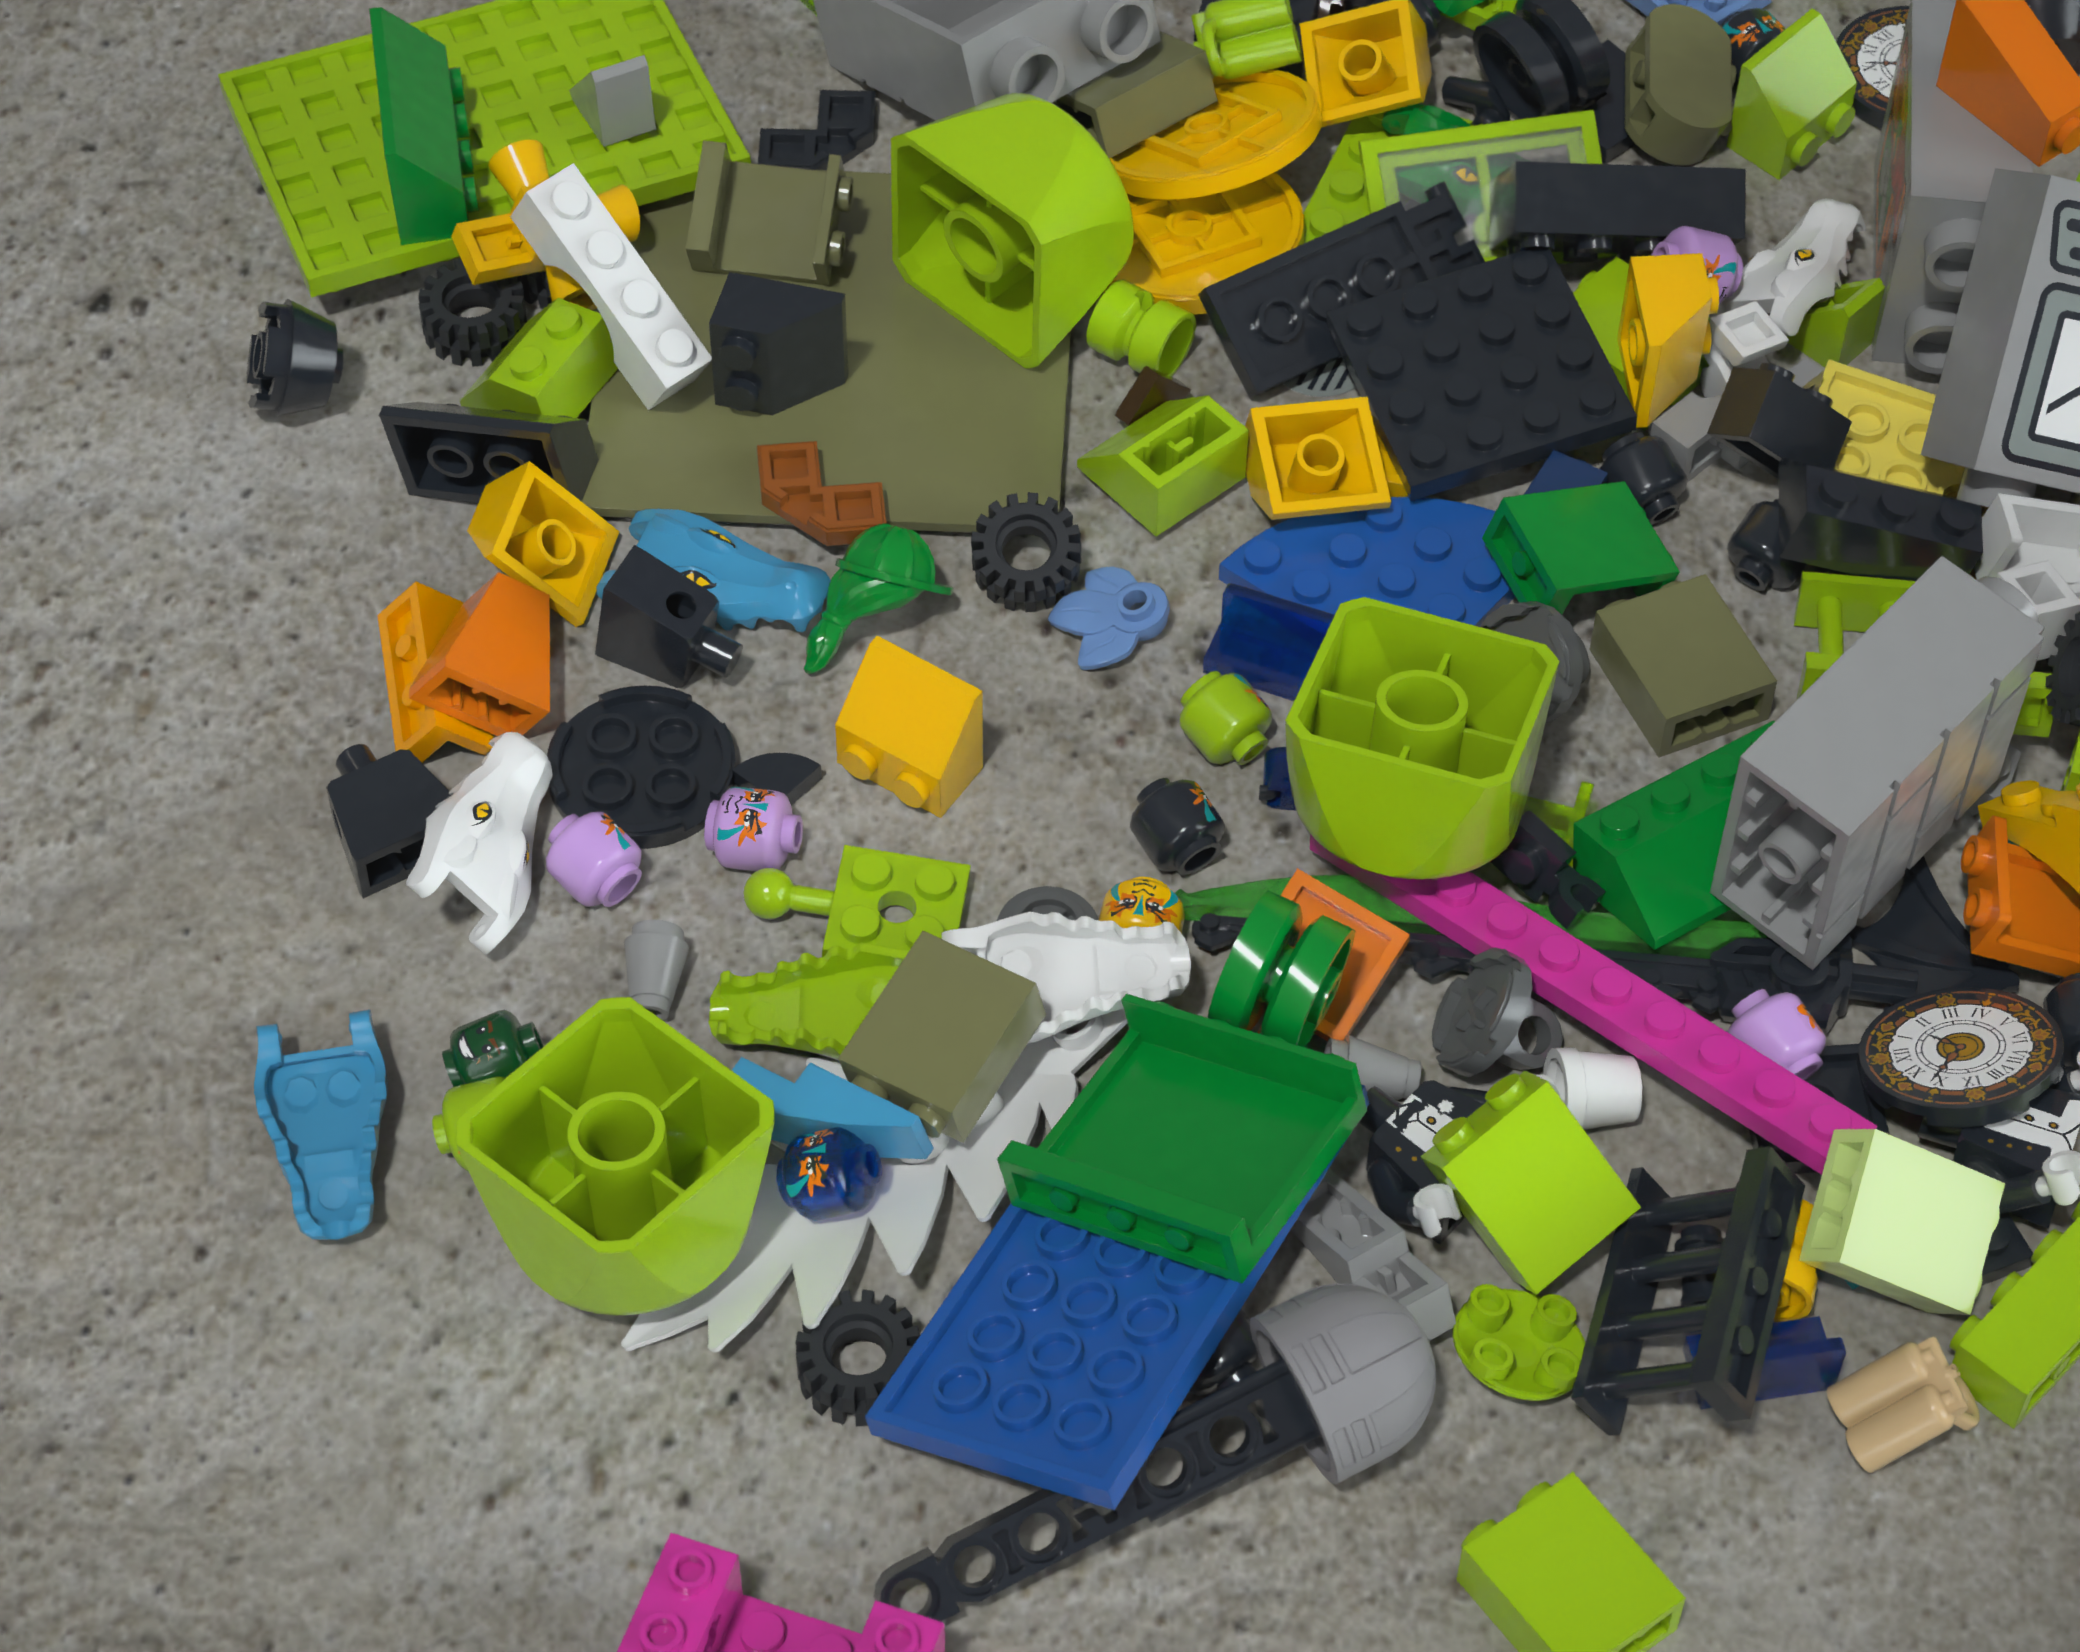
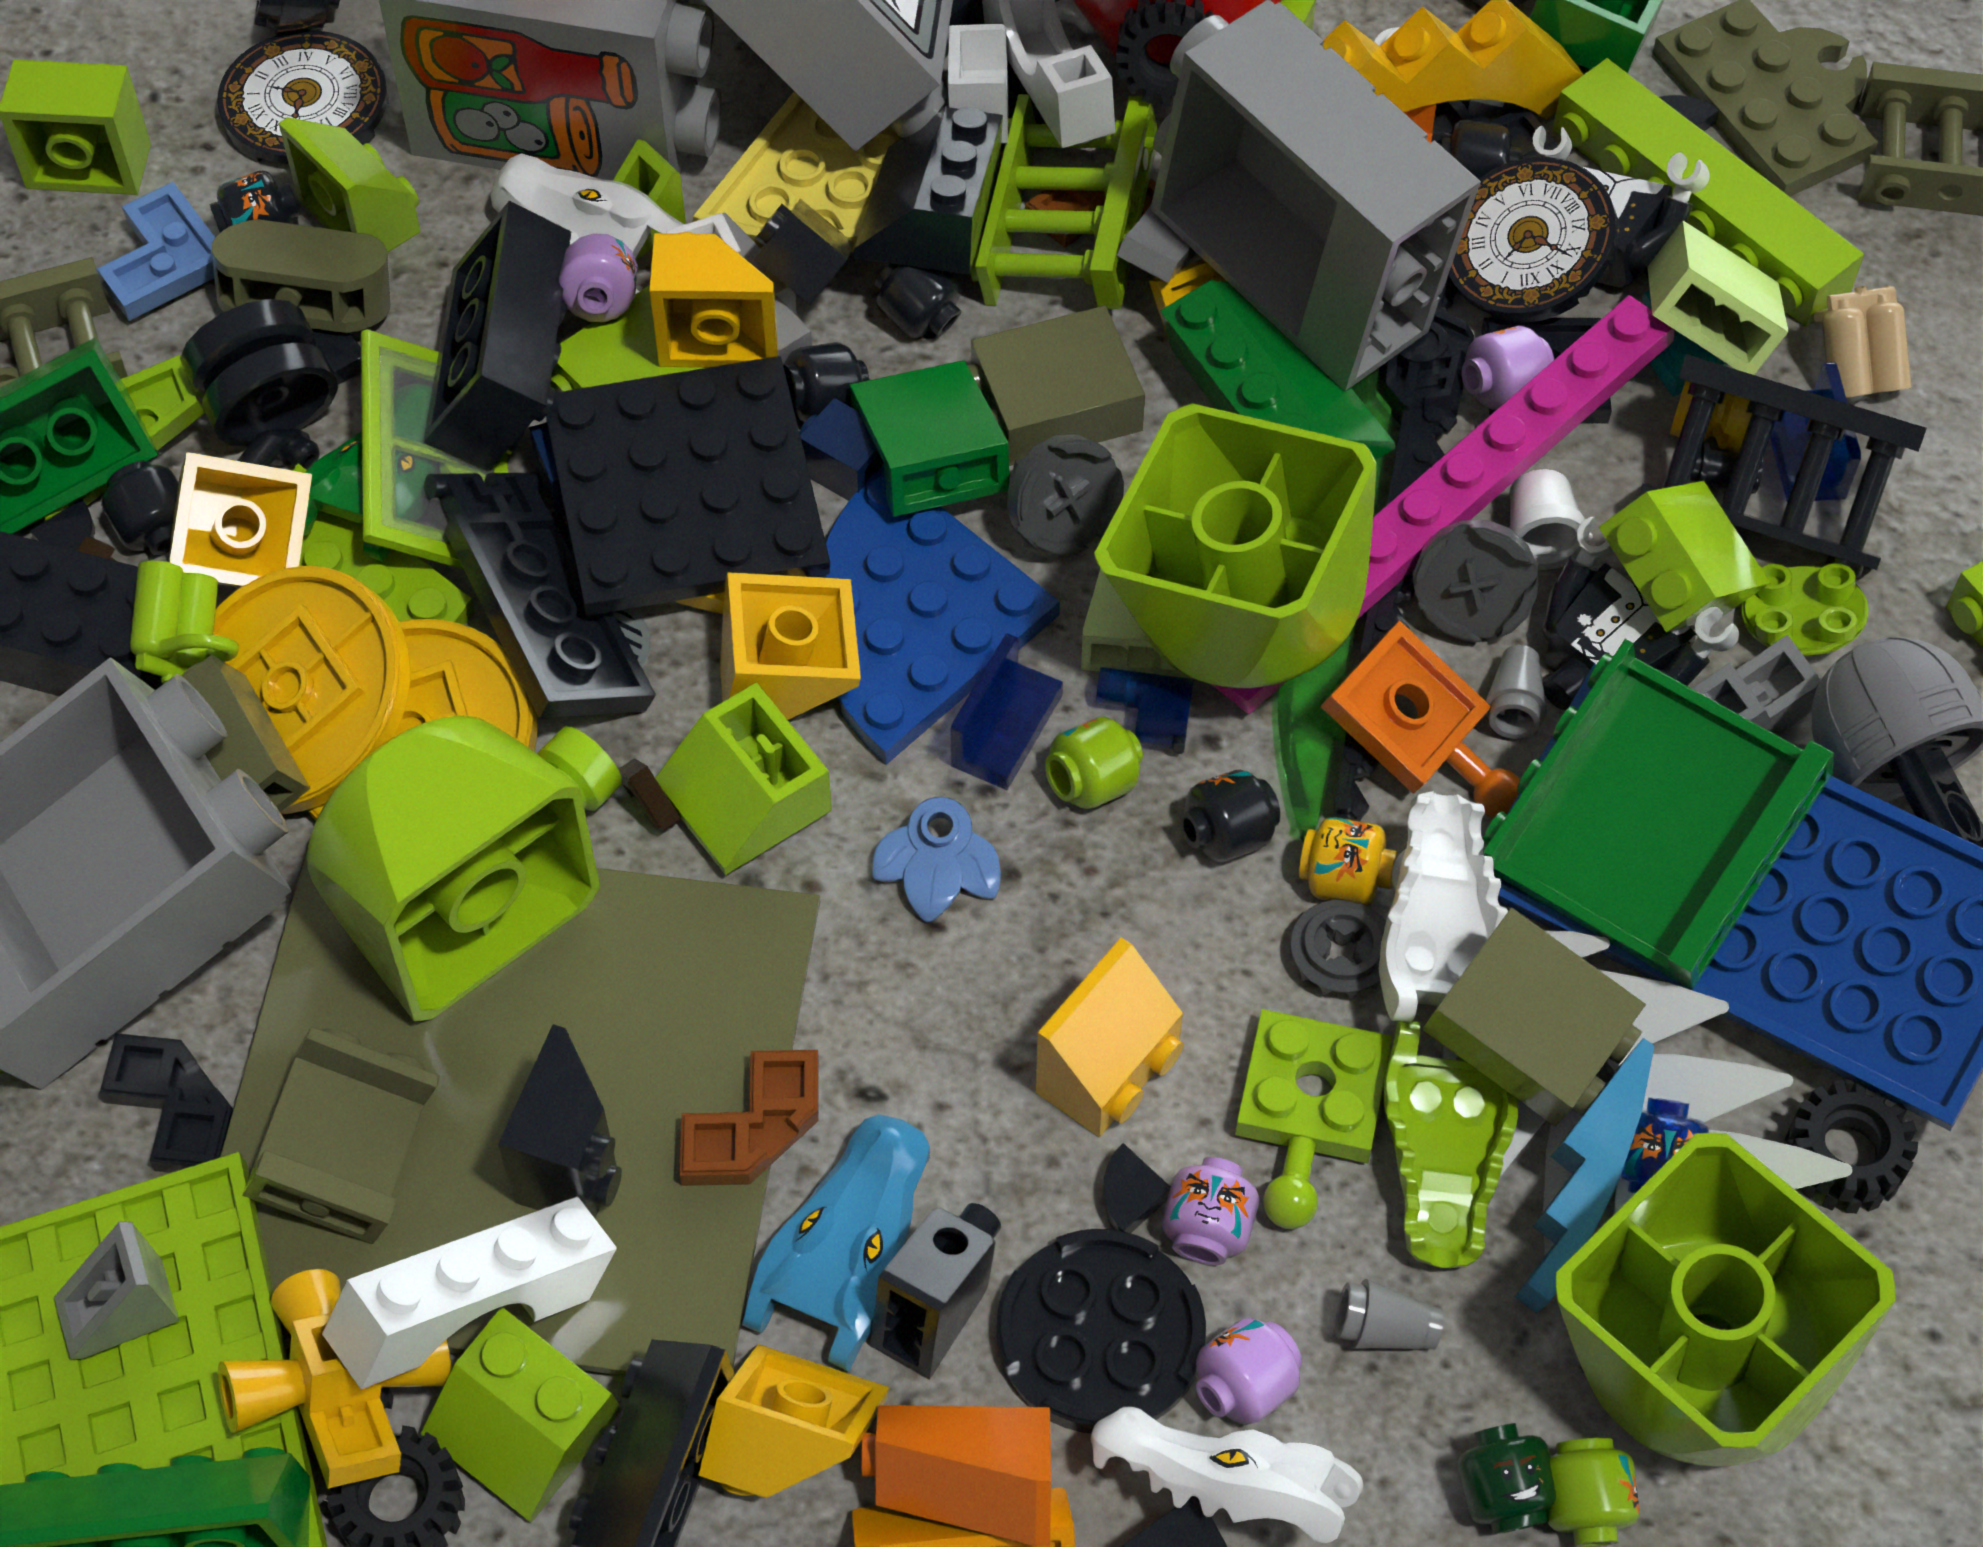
camera: 85 degrees left, 5 degrees up
green piece [803,523,954,674] -> none
black tyre [971,492,1081,612] -> none
green wheel [1208,890,1355,1048] -> none

